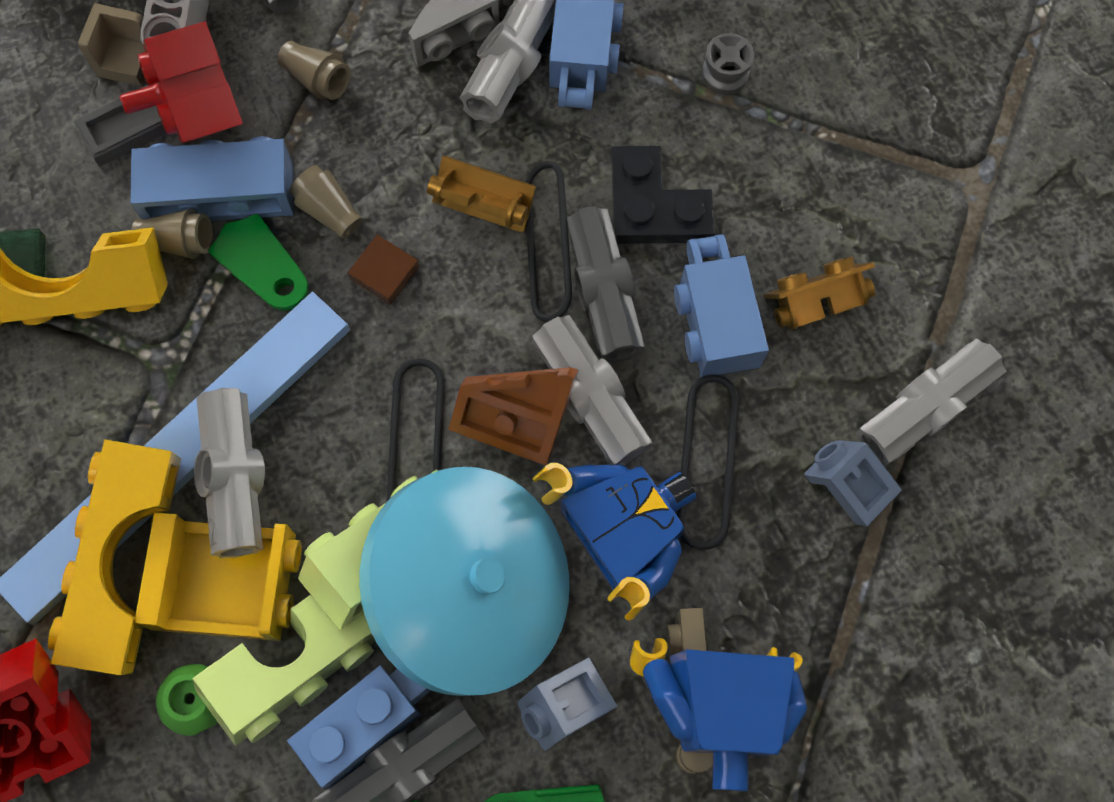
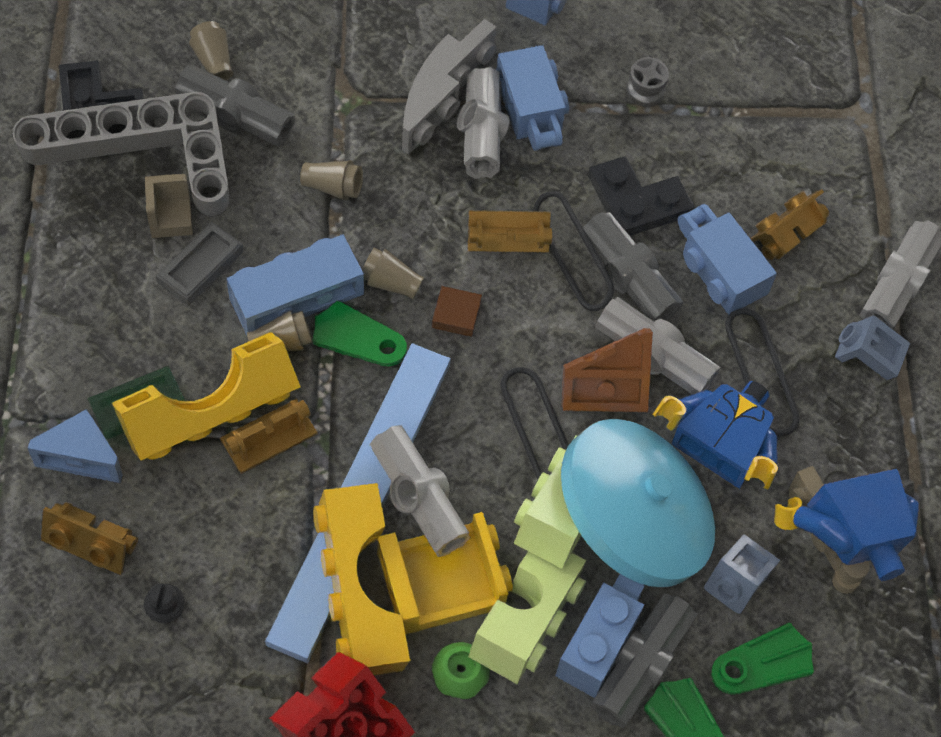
camera: 25 degrees left, 10 degrees down
red brick [119,21,243,143] -> none
none -> pearl gold hinge [220,399,318,474]

